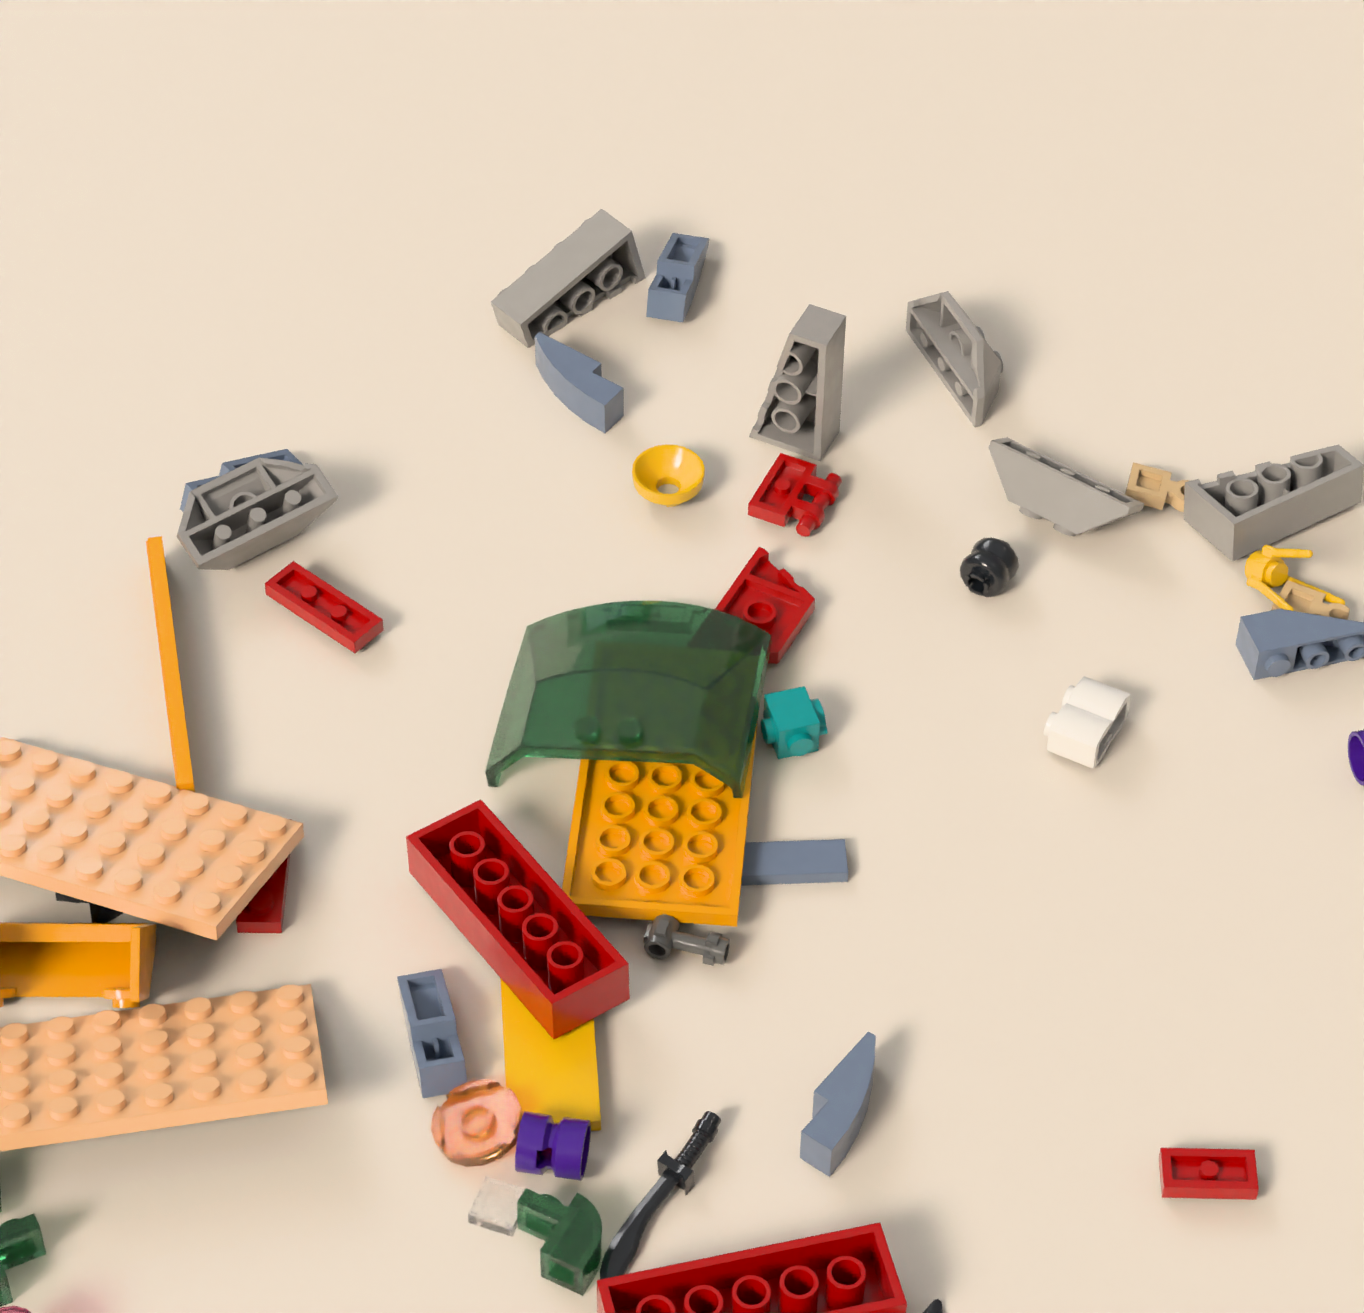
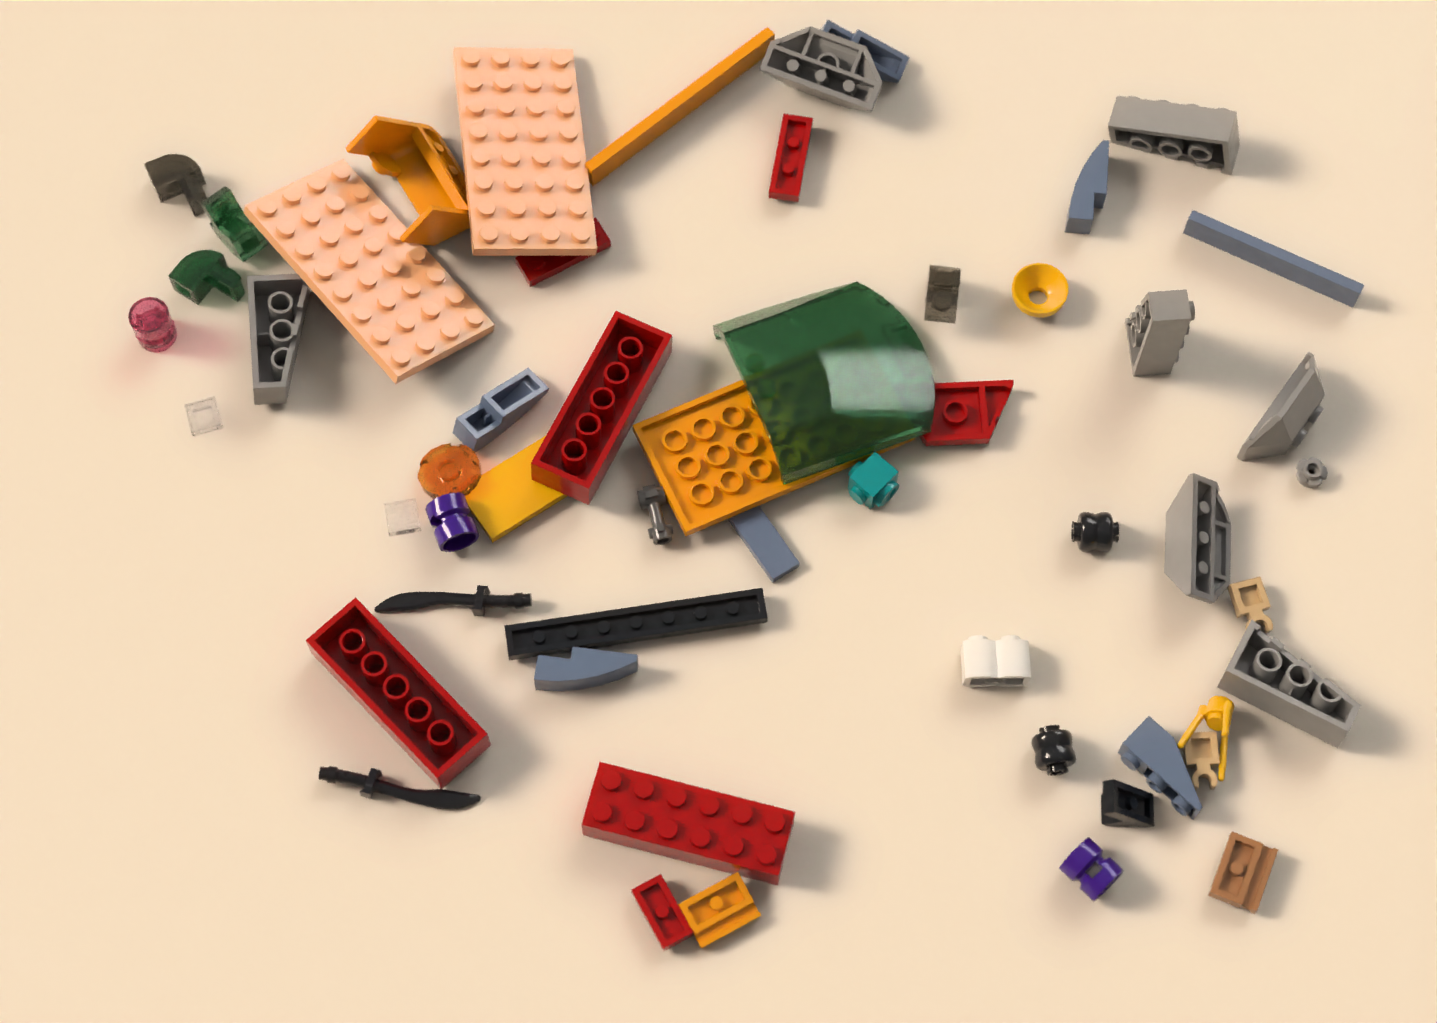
camera: 60 degrees right, 20 degrees up
clear green brick [517,1188,603,1296] -> none
sand blue slope [646,233,709,323] -> none
red plate [748,453,842,537] -> none
none -> light grey wedge [247,274,311,405]
none -> black plate [504,588,768,660]
none -> red brick [581,762,795,886]
none -> light orange plate [678,872,761,948]
none -> clear smoke brick [924,265,961,324]
none -> black piece [1031,725,1076,776]
none -> black slope [1101,779,1154,827]
none -> sand blue tile [1183,210,1364,308]
none -> light grey plate [1296,457,1328,488]

